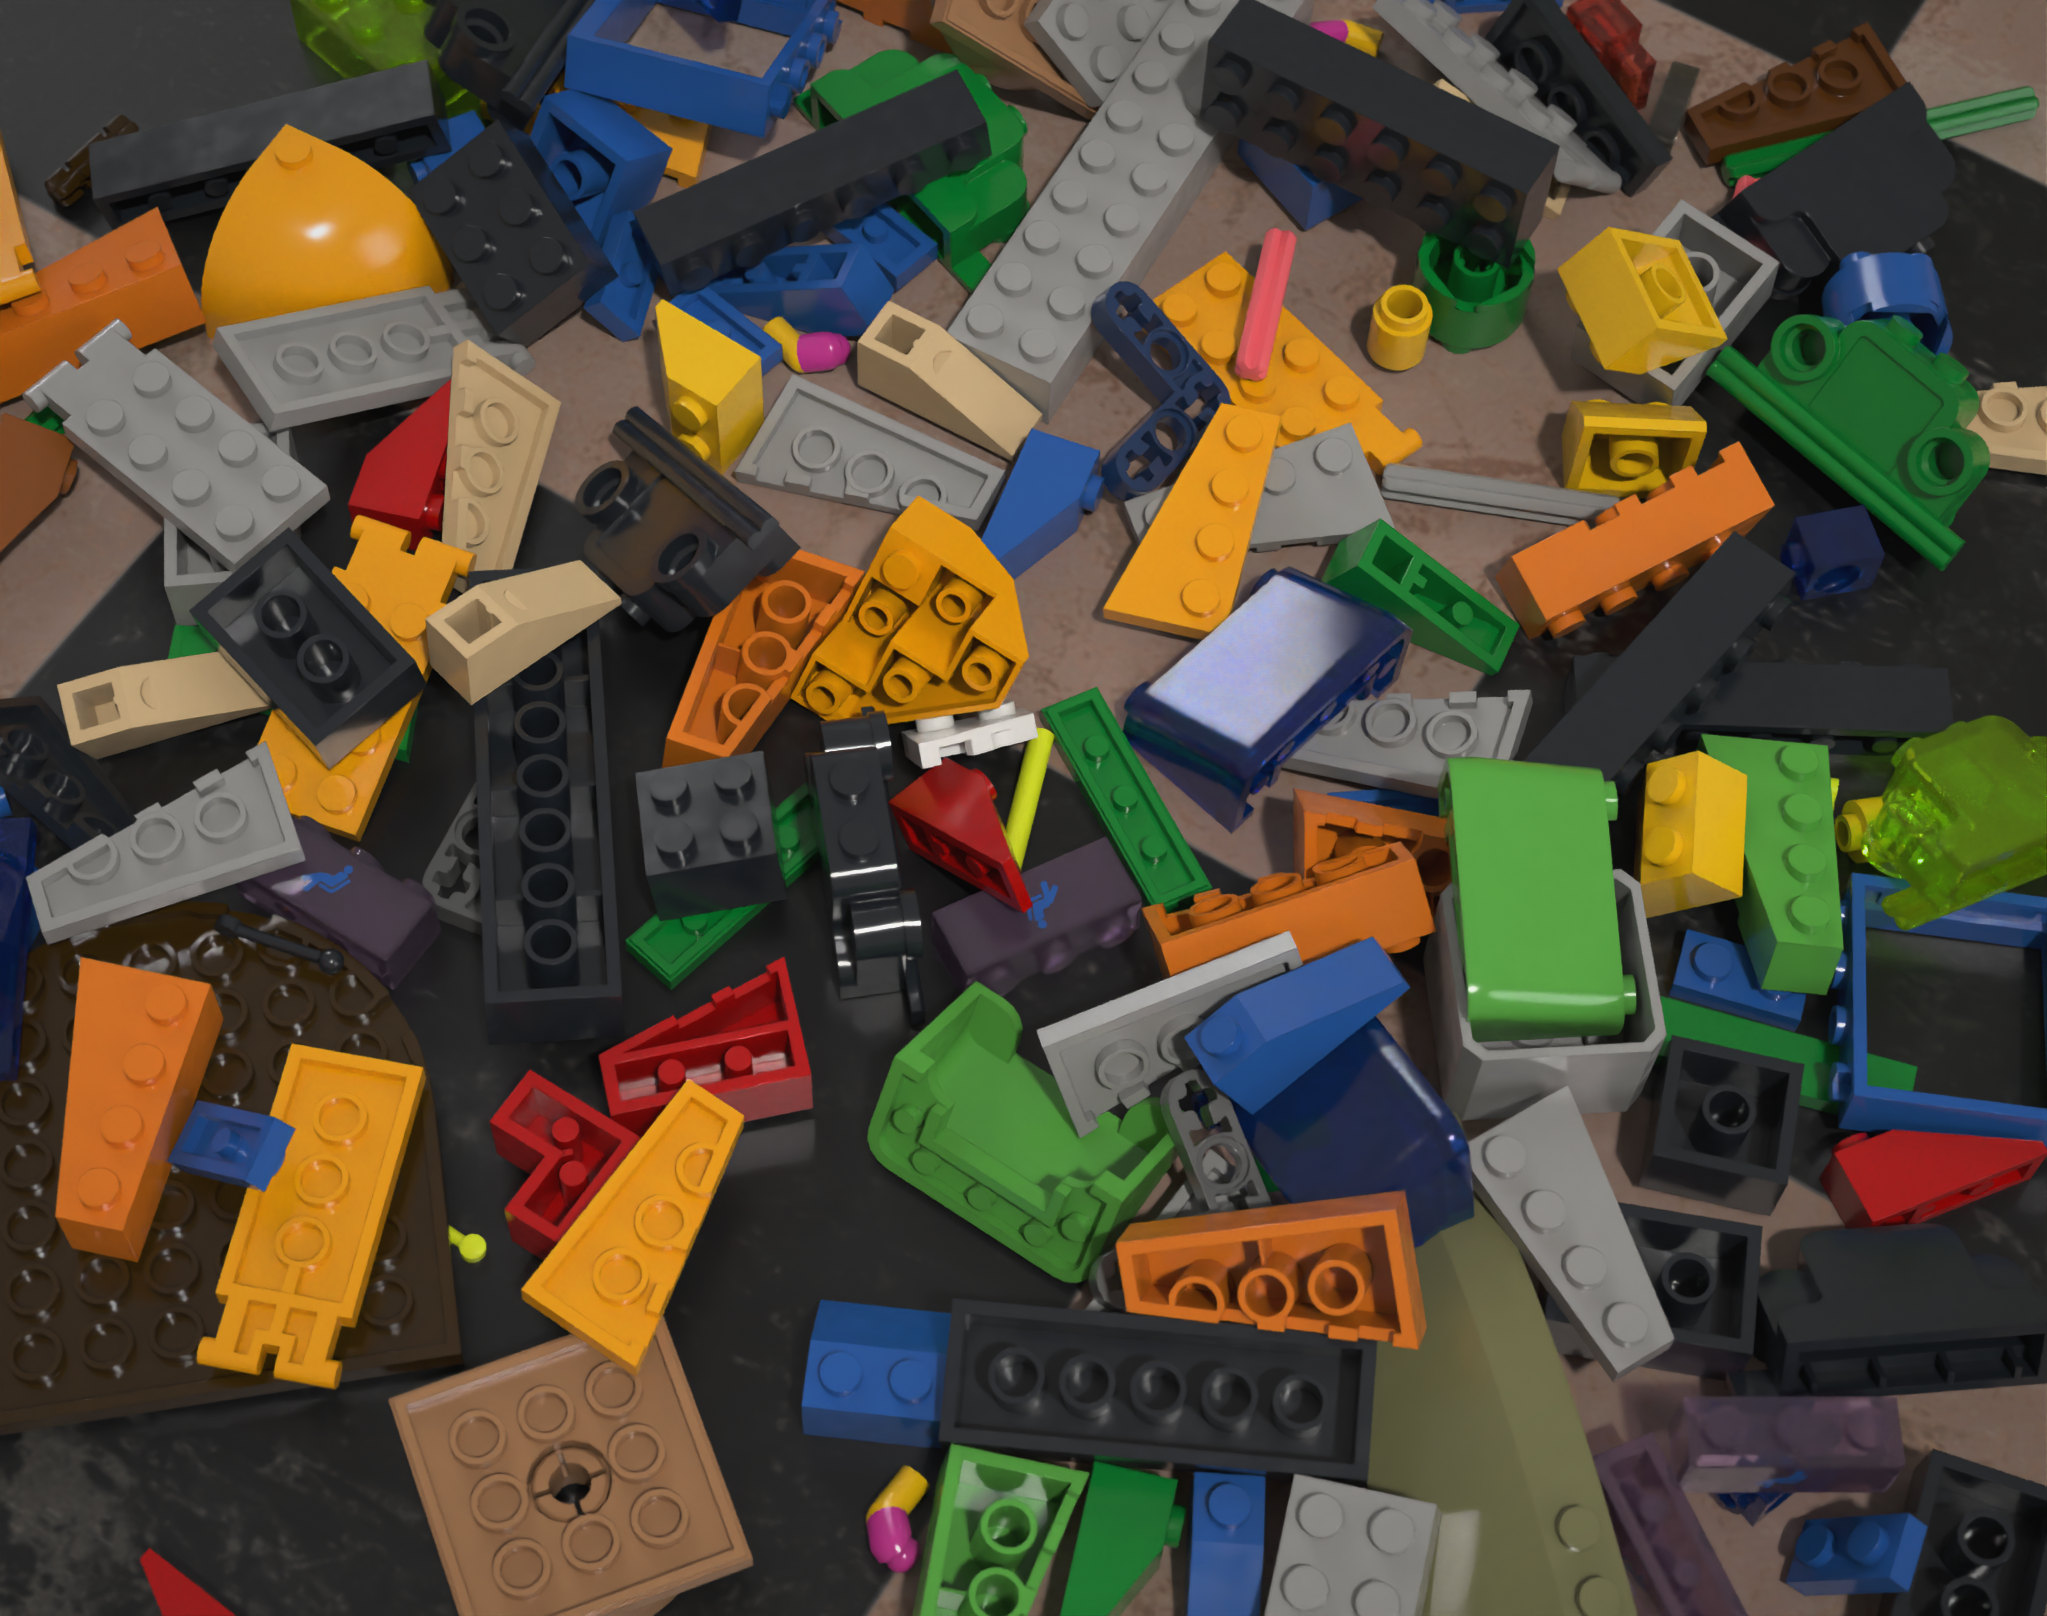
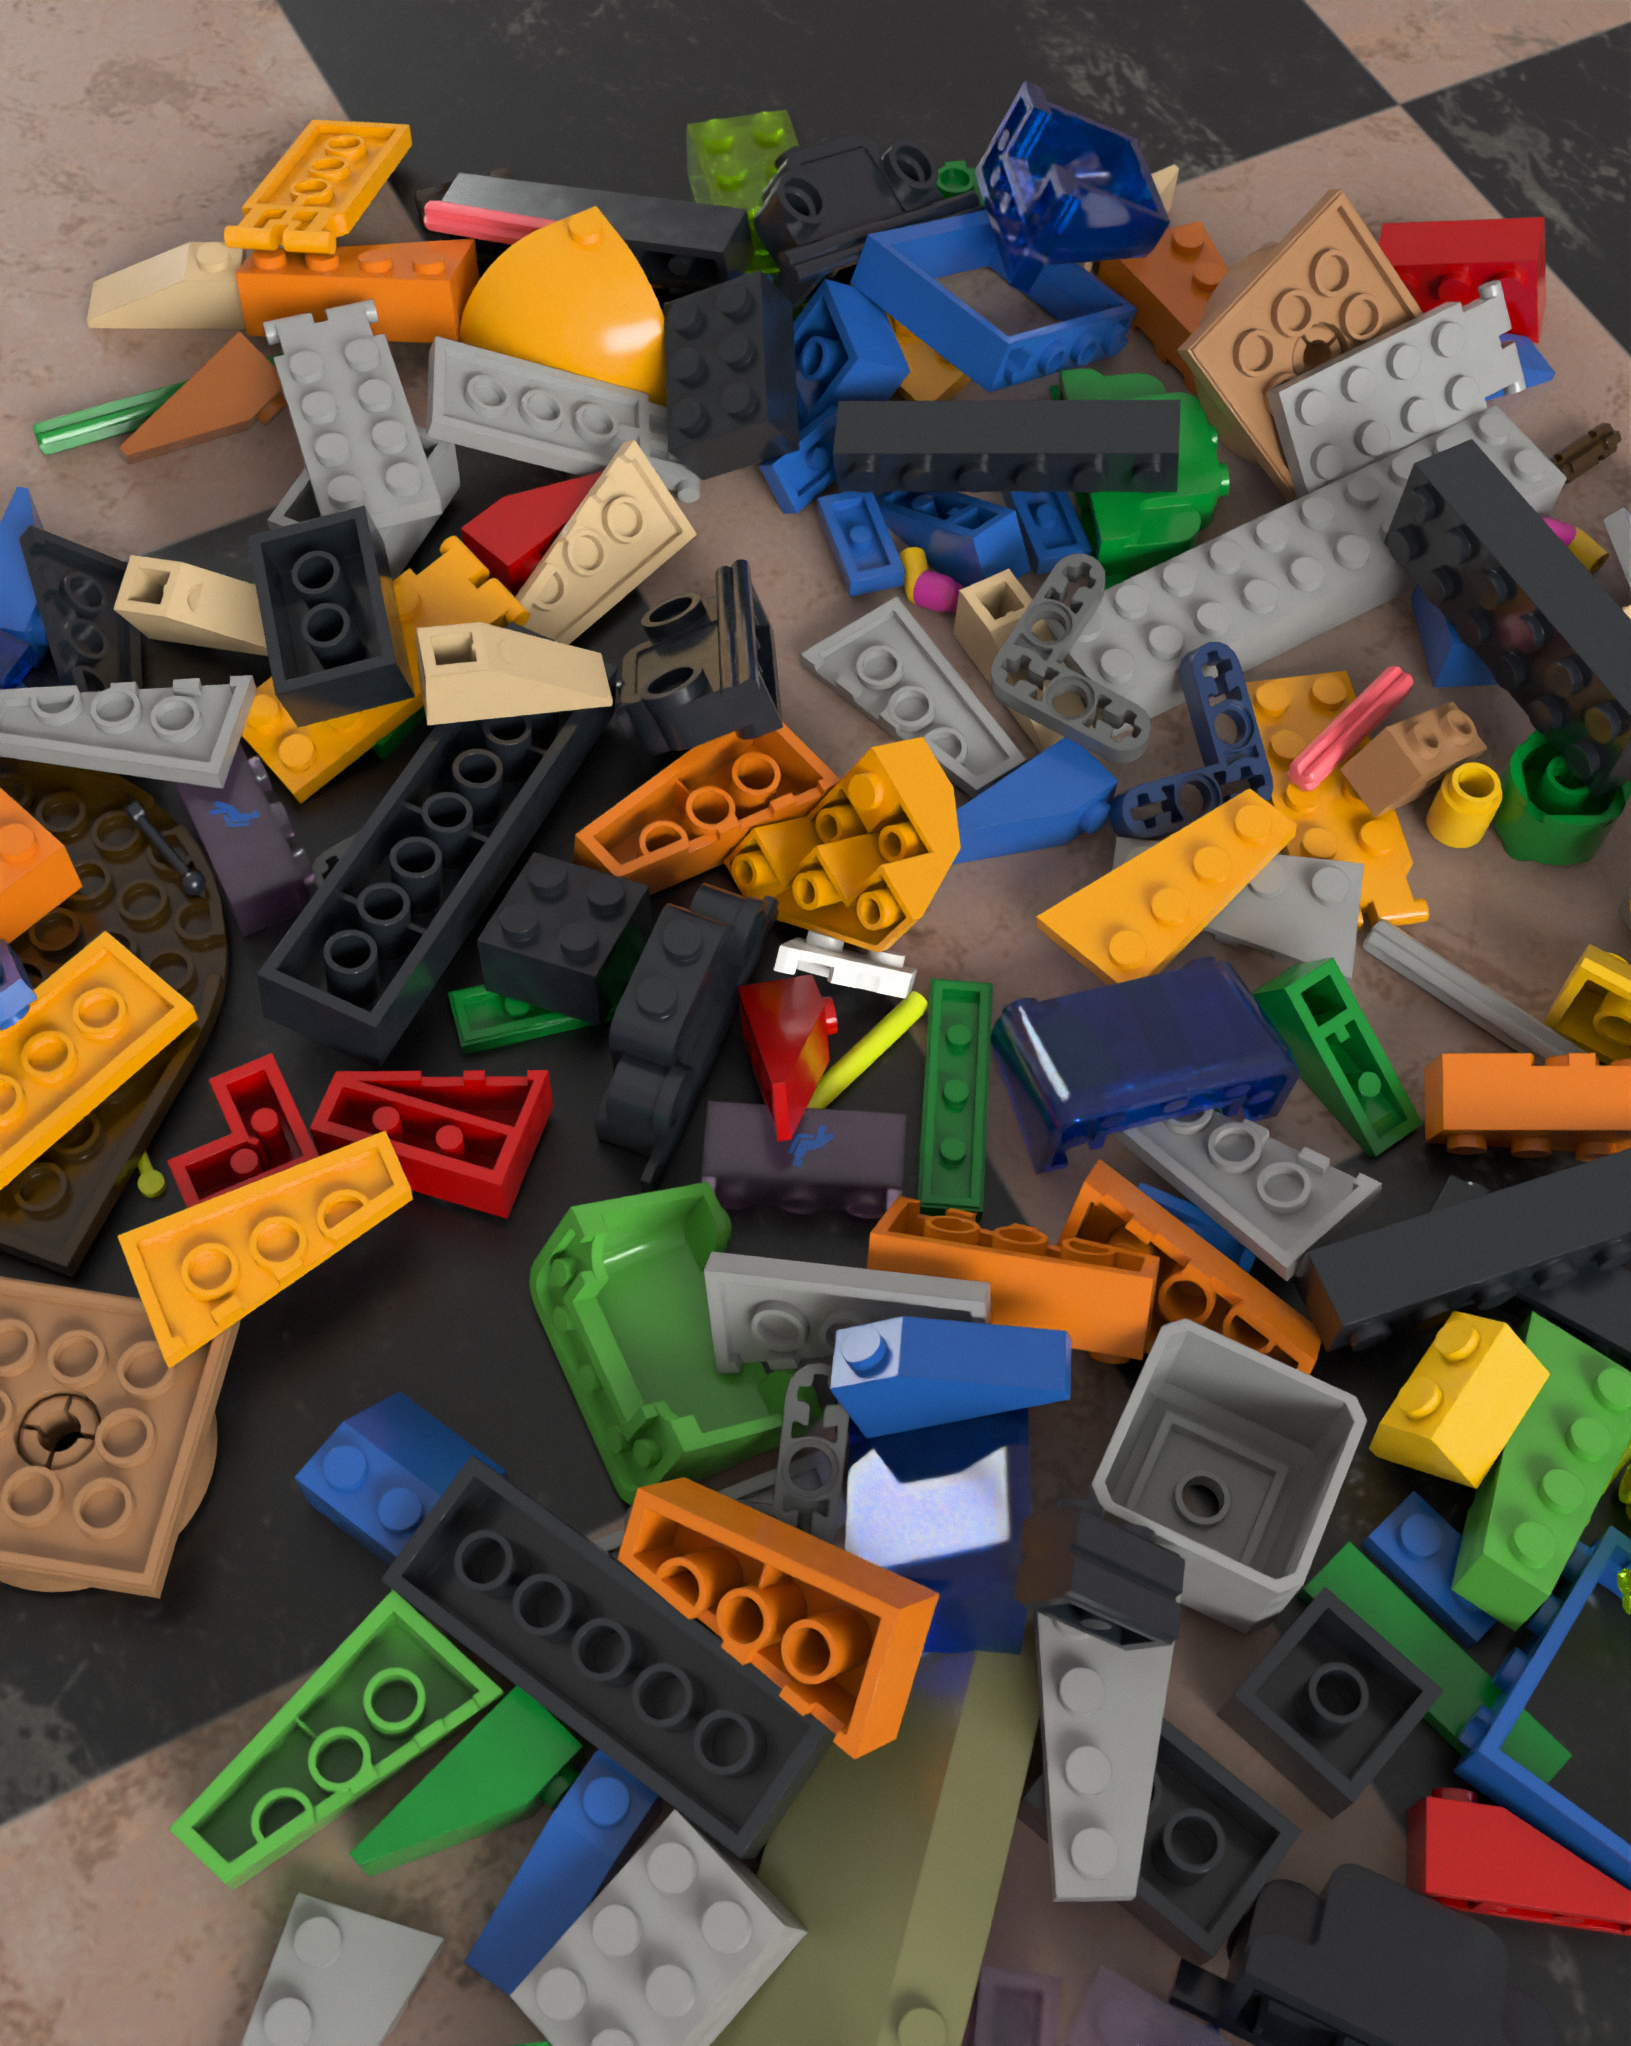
camera: 30 degrees right, 0 degrees up
yellow slope [655,299,764,475] -> none
dark pink arm [866,1465,930,1573] -> none
bright green windscreen [1437,757,1636,1042] -> none
none -> coral axle [423,200,556,245]
none -> dark grey beam [991,553,1151,763]
none -> black brick [1014,1498,1185,1651]
none -> medium nougat brick [1340,701,1488,817]

